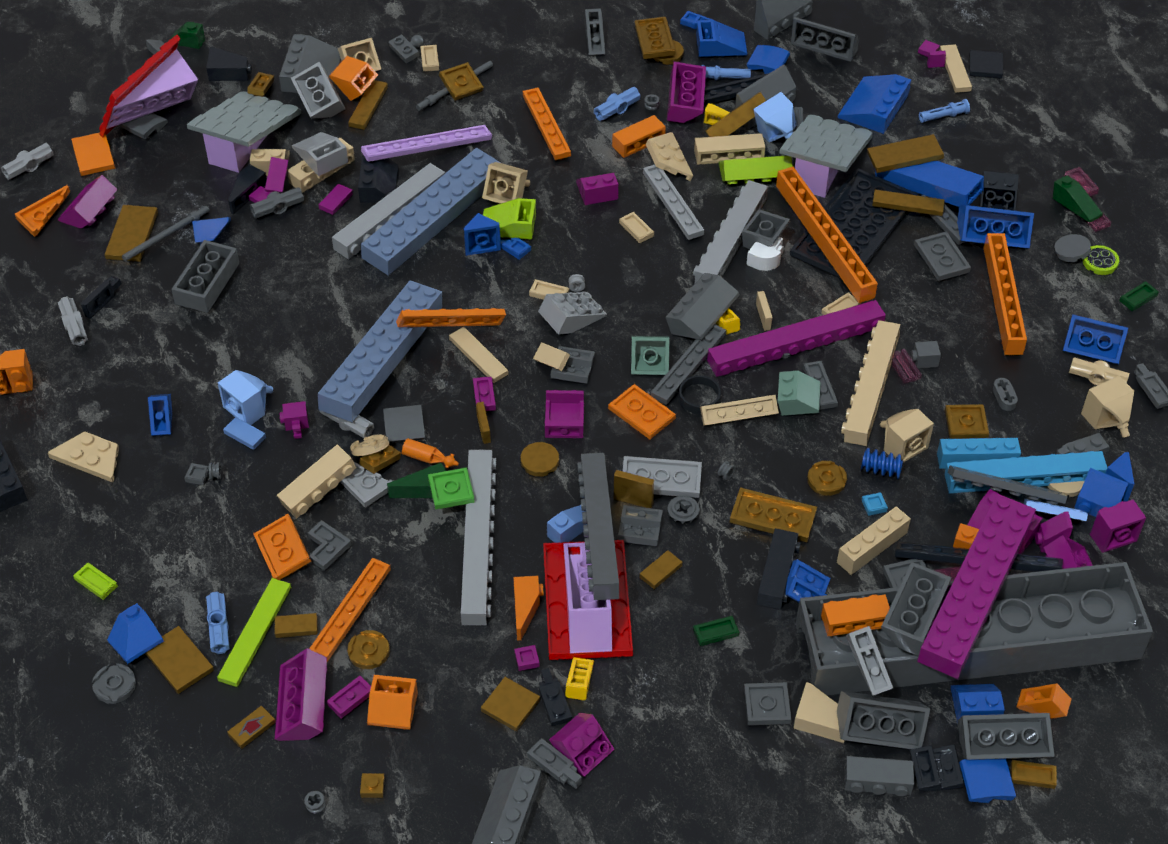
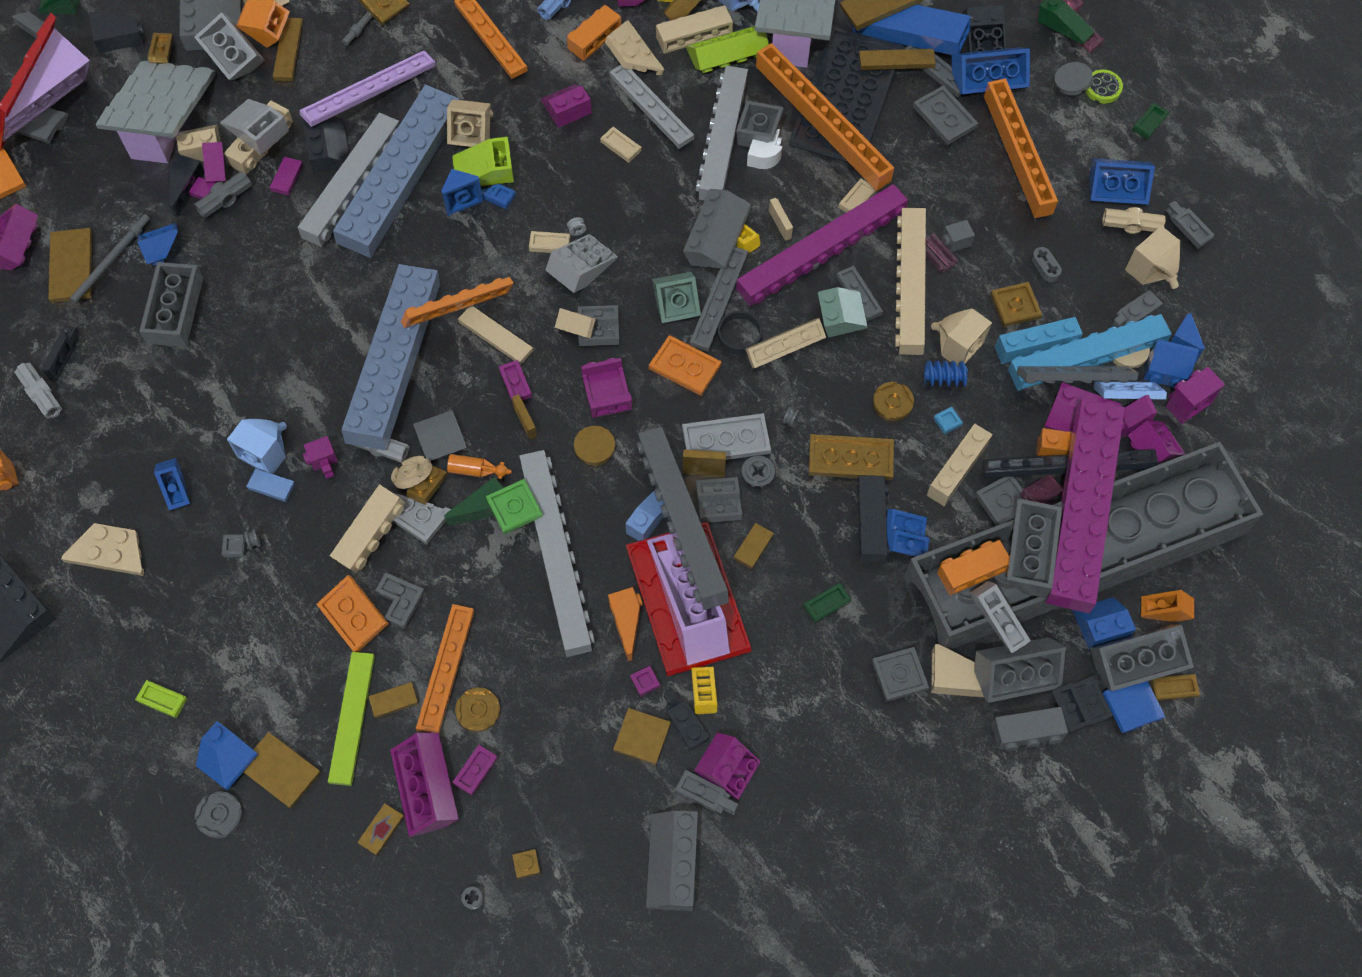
camera: 15 degrees left, 15 degrees up
medium blue piece [206,592,230,654] -> none
orange slope [367,675,418,730] -> none

